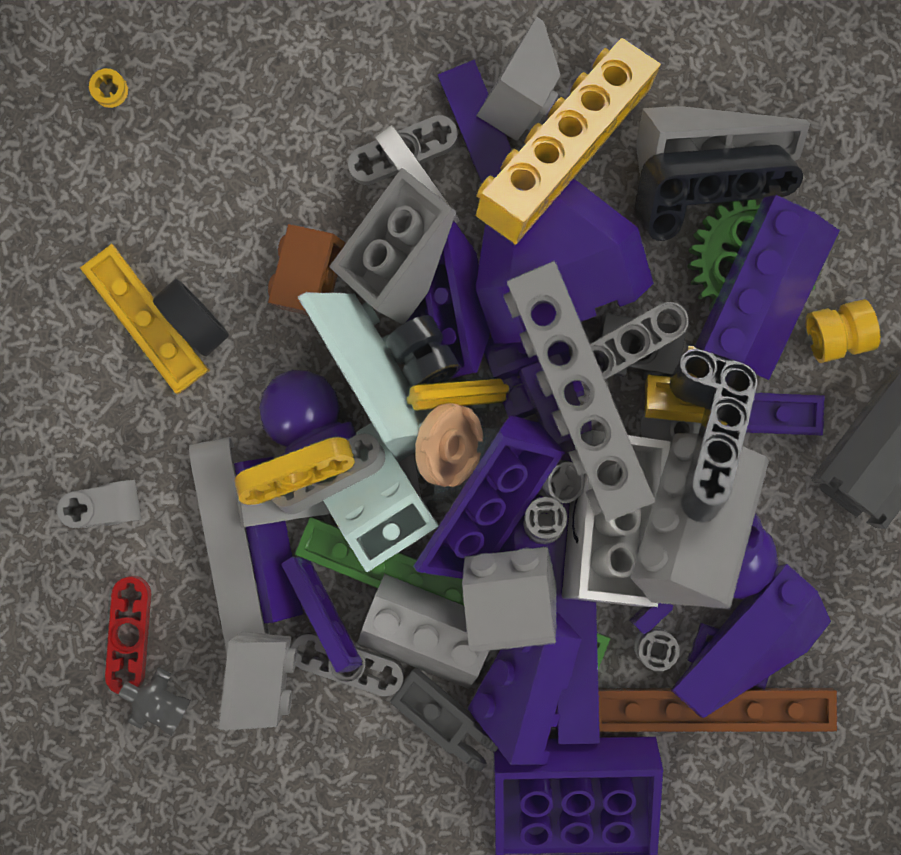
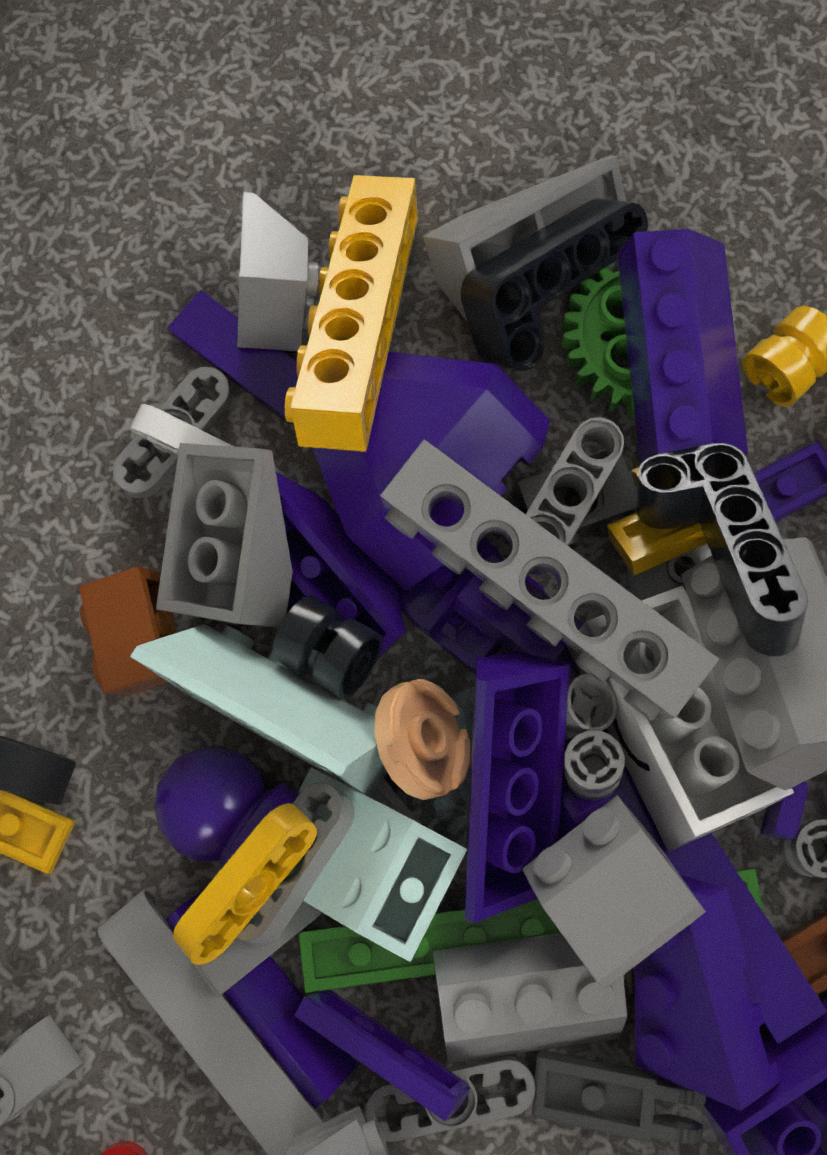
camera: 30 degrees left, 10 degrees down
yellow axle [407,379,509,410] -> none

